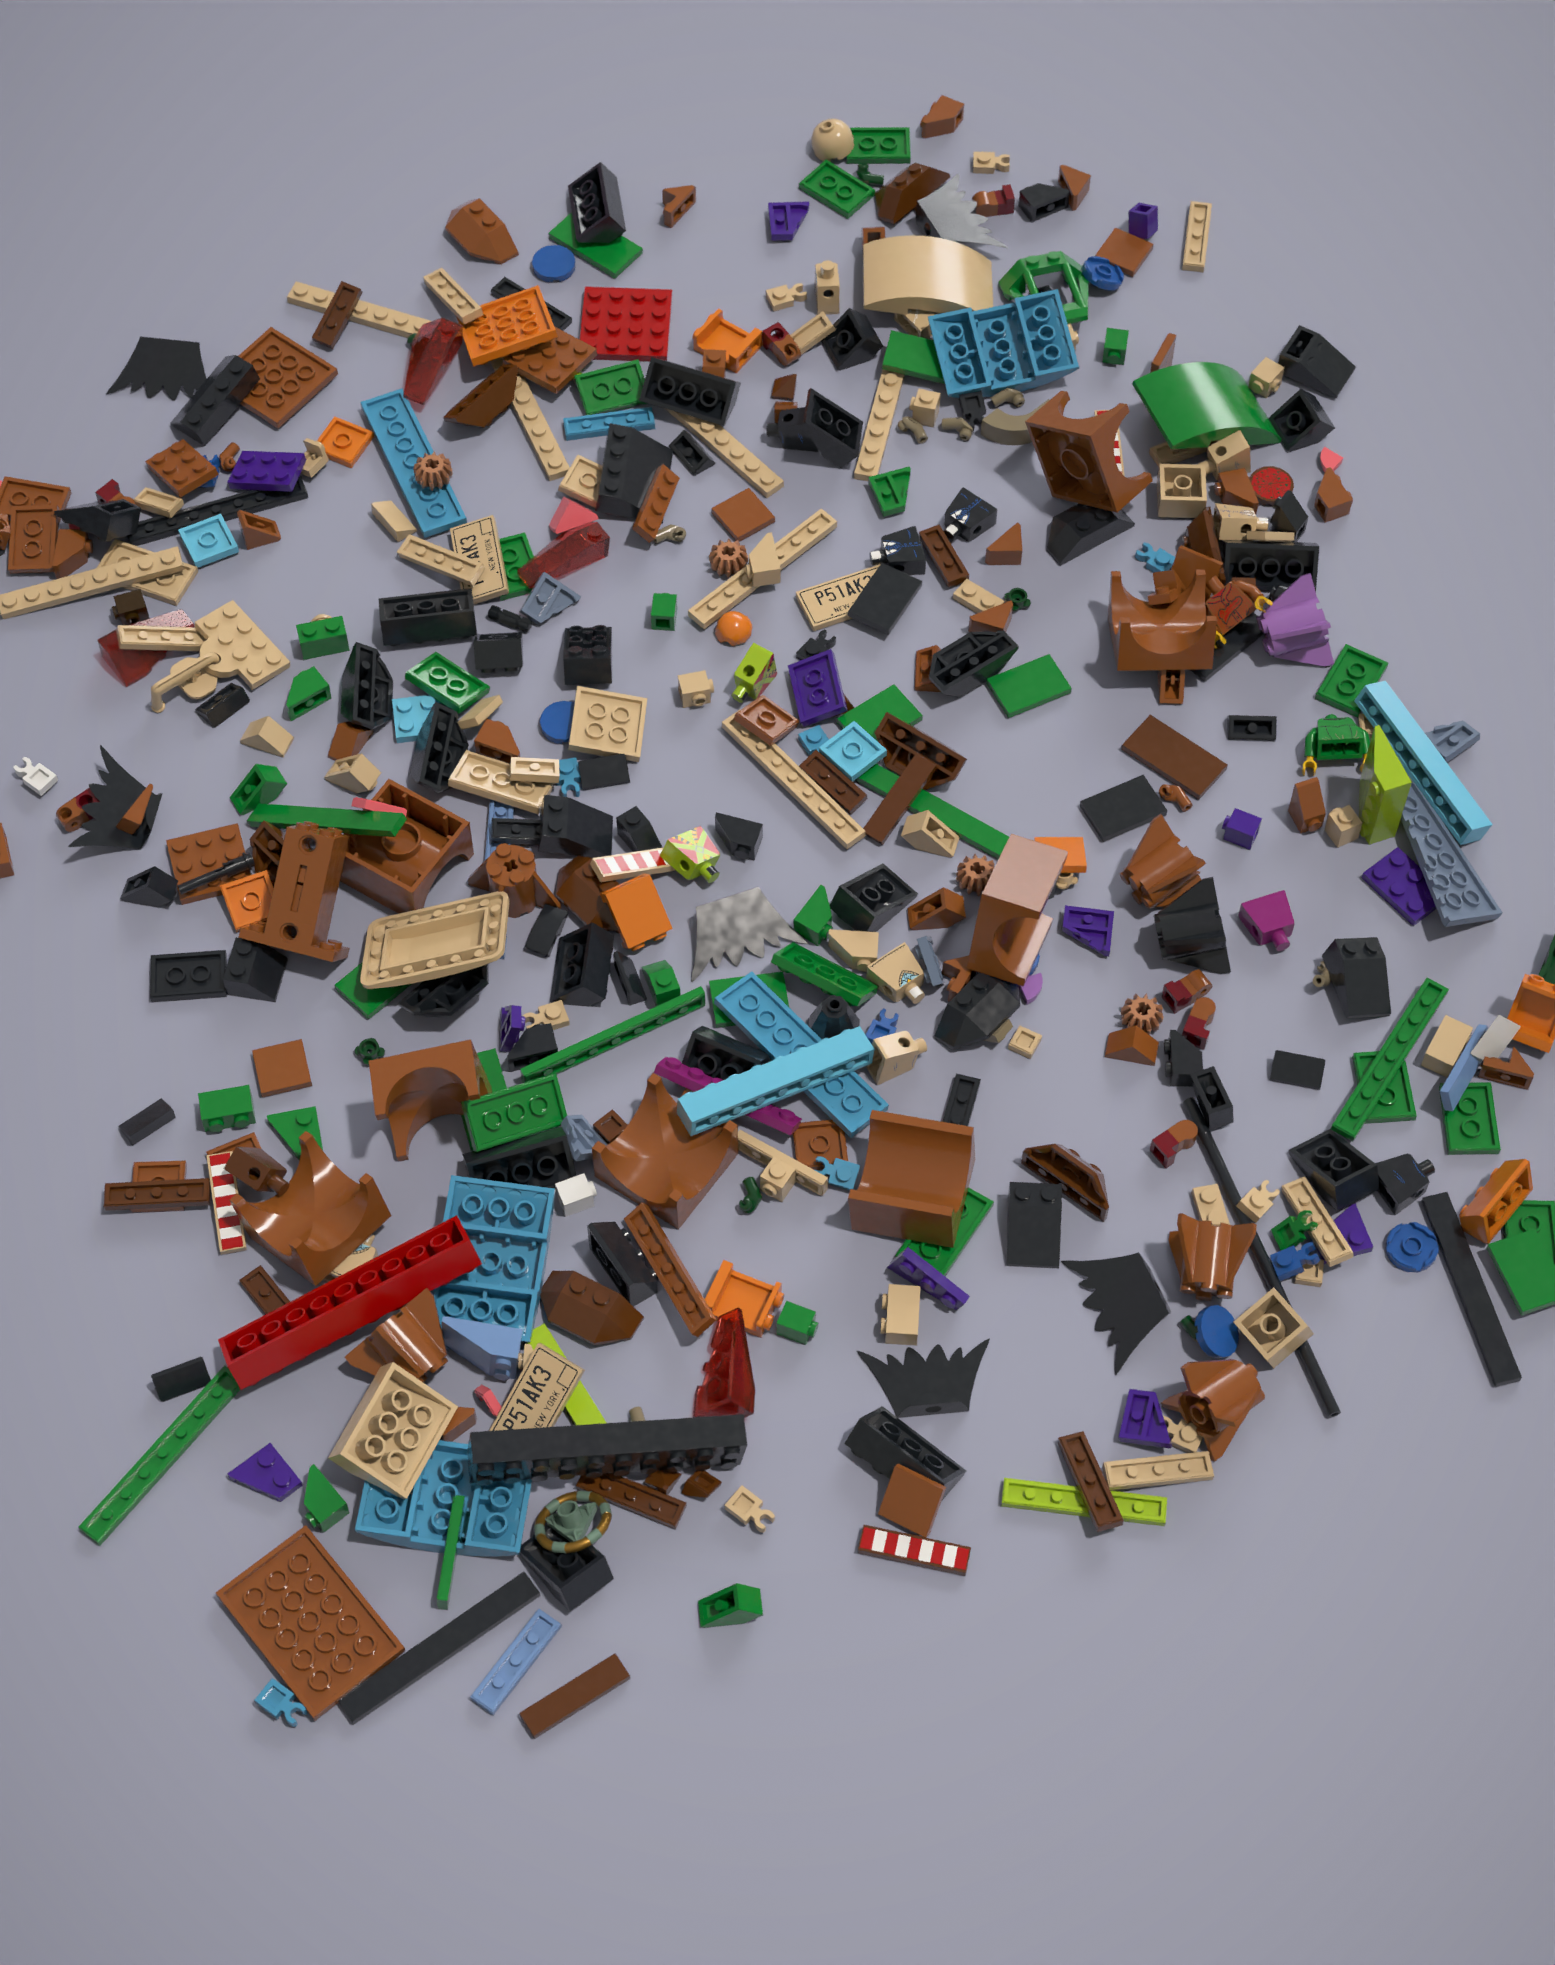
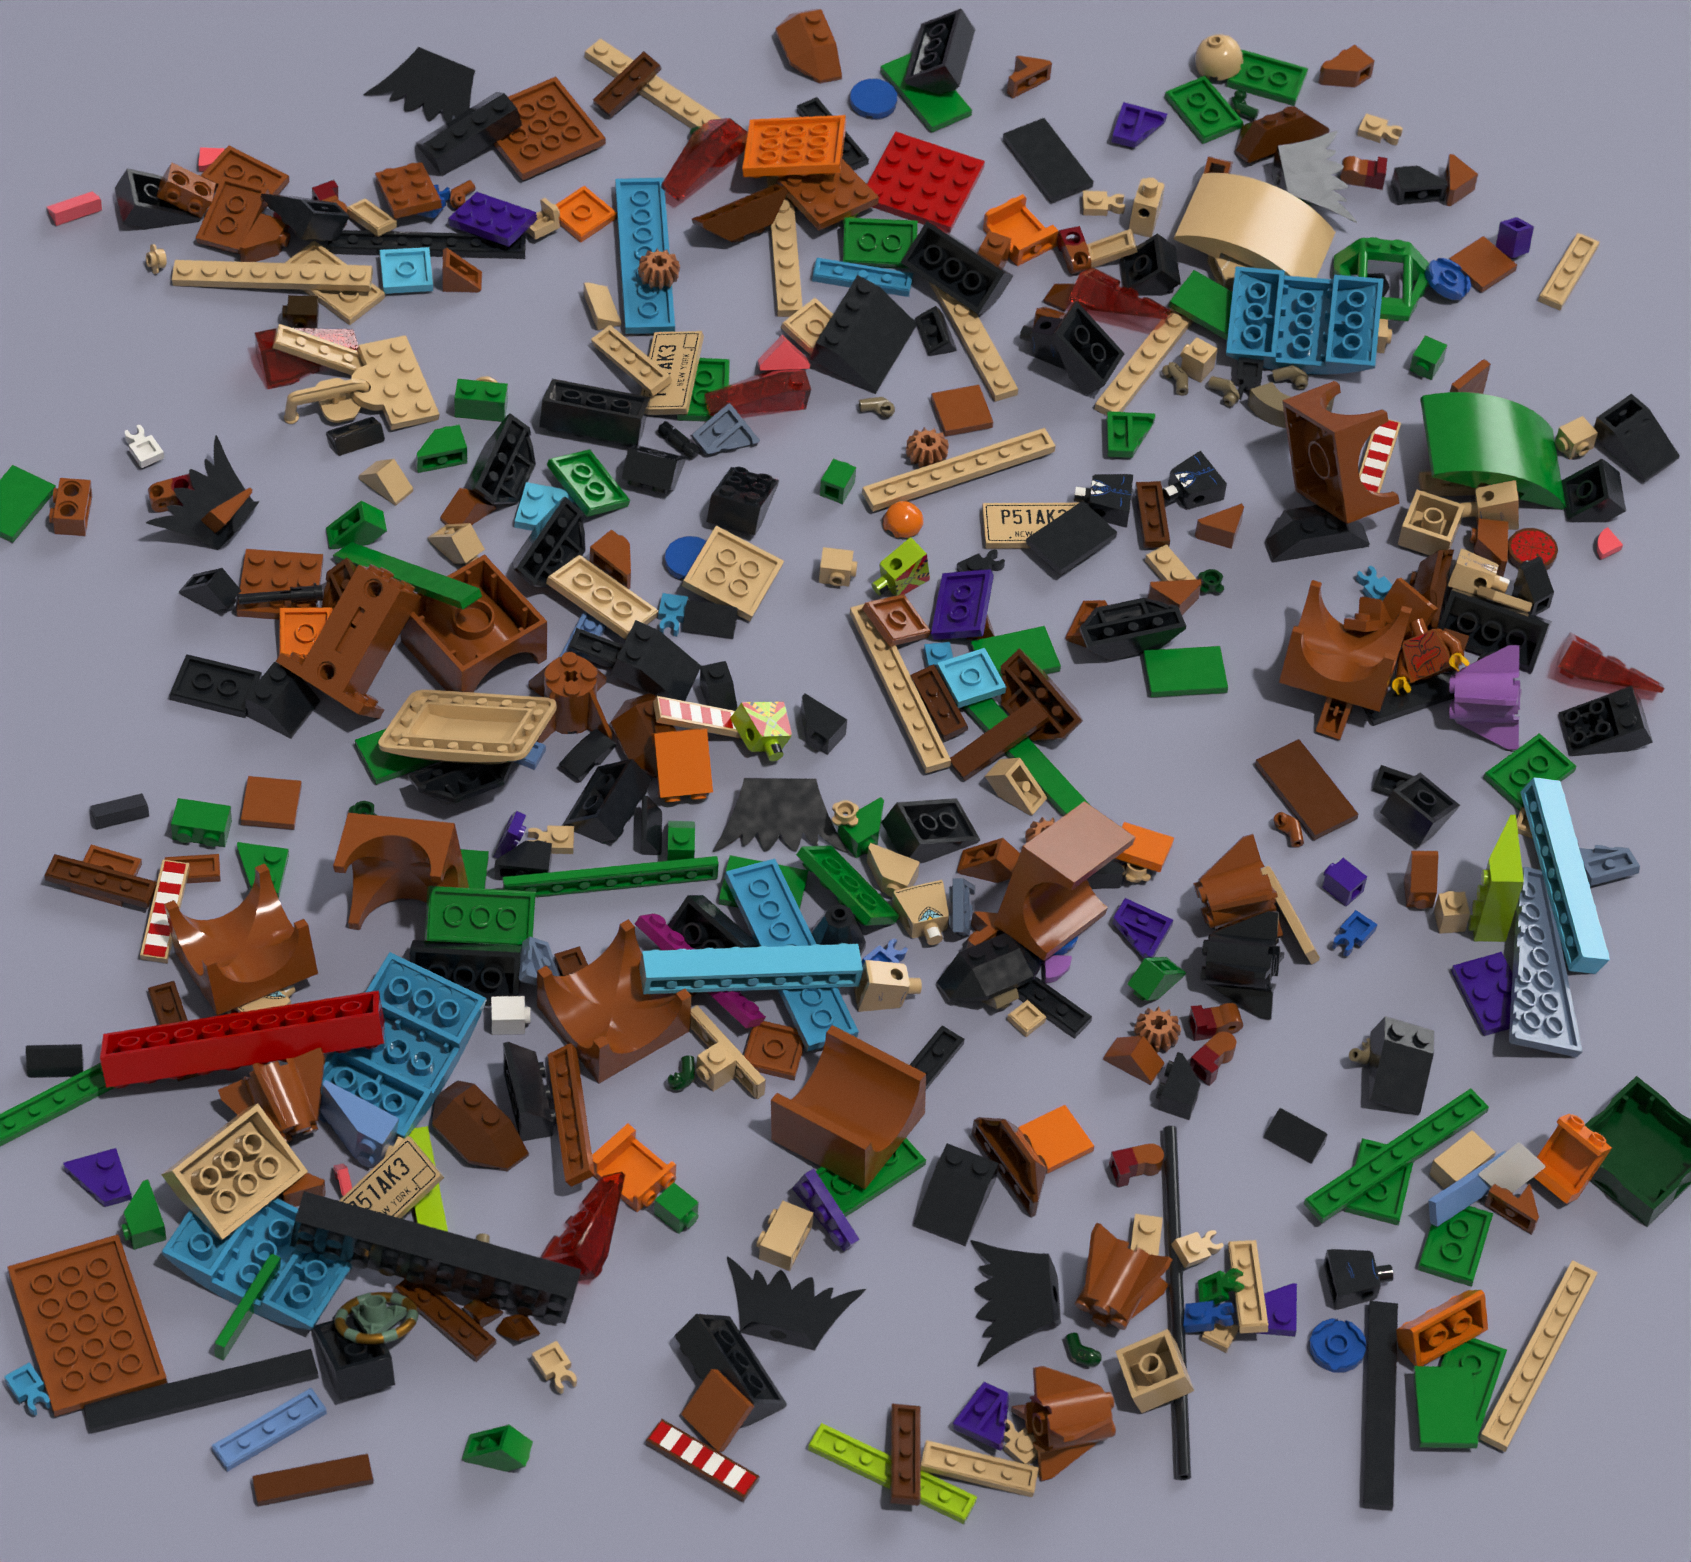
camera: 15 degrees right, 5 degrees down
reddish brown torso [223,1146,290,1196] -> none
coral tile [351,797,407,817] -> none
tan plate [423,268,483,325] -> none
tan tile [457,695,503,729] -> none
tan plate [510,757,559,783] -> none
dark orange plate [632,464,680,543] -> none
tan slope [745,532,781,587] -> none
dark azure plate [815,1156,860,1190] -> none
black tile [1080,774,1167,842] -> none
black slope [1190,1066,1234,1130] -> none
blue tile [1195,1305,1239,1359] -> none
magenta torso [1238,890,1294,951] -> none
black slope [1289,1129,1380,1211] -> none
green torso [1302,714,1370,776] -> none
dark orange slope [1314,467,1353,523] -> none
none -> tan plate [832,800,859,826]
none -> black tile [1003,118,1094,203]
none -> black tile [1017,977,1092,1039]
none -> orange tile [1018,1105,1094,1174]
none -> clear red wedge [1069,267,1174,319]
none -> green slope [1128,957,1186,1001]
none -> tan tile [1261,866,1320,965]
none -> blue plate [1332,910,1378,956]
none -> black slope [1380,772,1460,845]
none -> clear red wedge [1557,632,1665,693]
none -> black slope [1559,686,1653,756]

